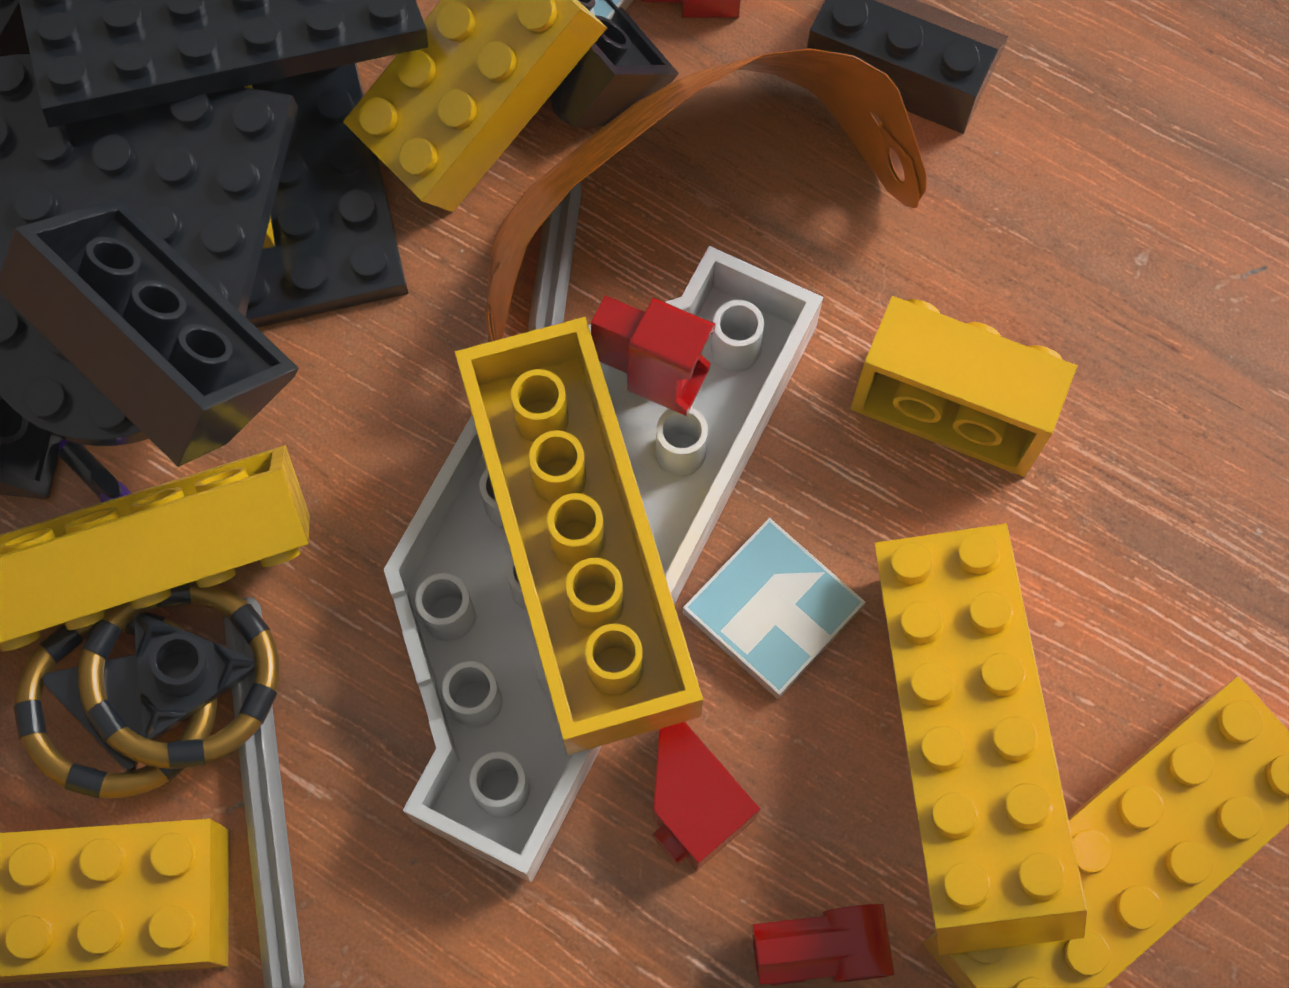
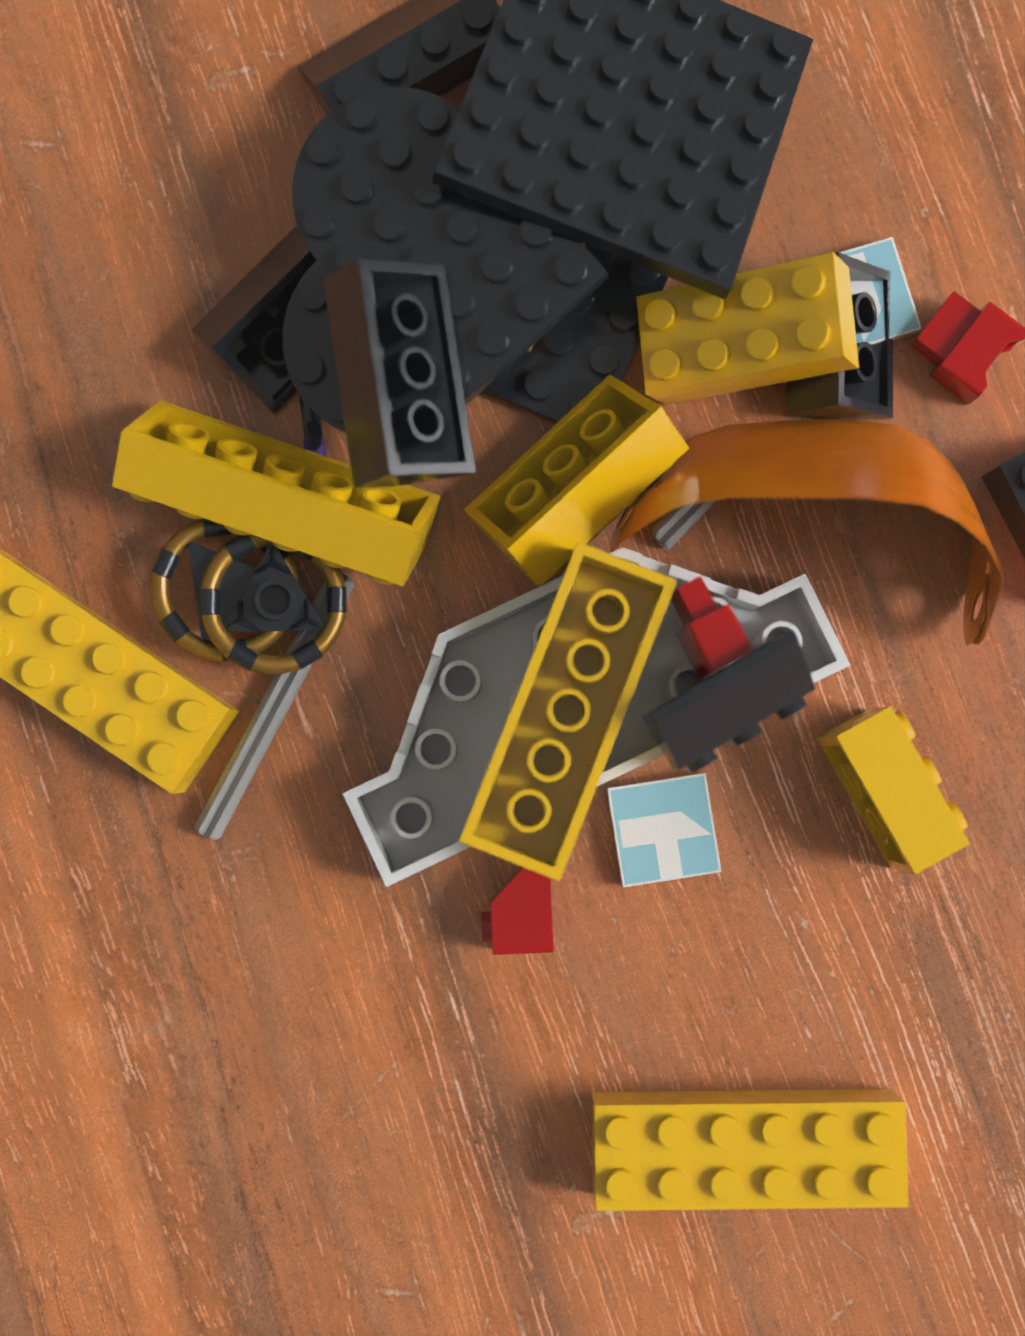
camera: 40 degrees right, 15 degrees up
red piece [752,904,895,986] -> none
yellow brick [875,523,1087,955] -> none
none -> yellow brick [464,374,689,587]
none -> black slope [642,630,816,774]

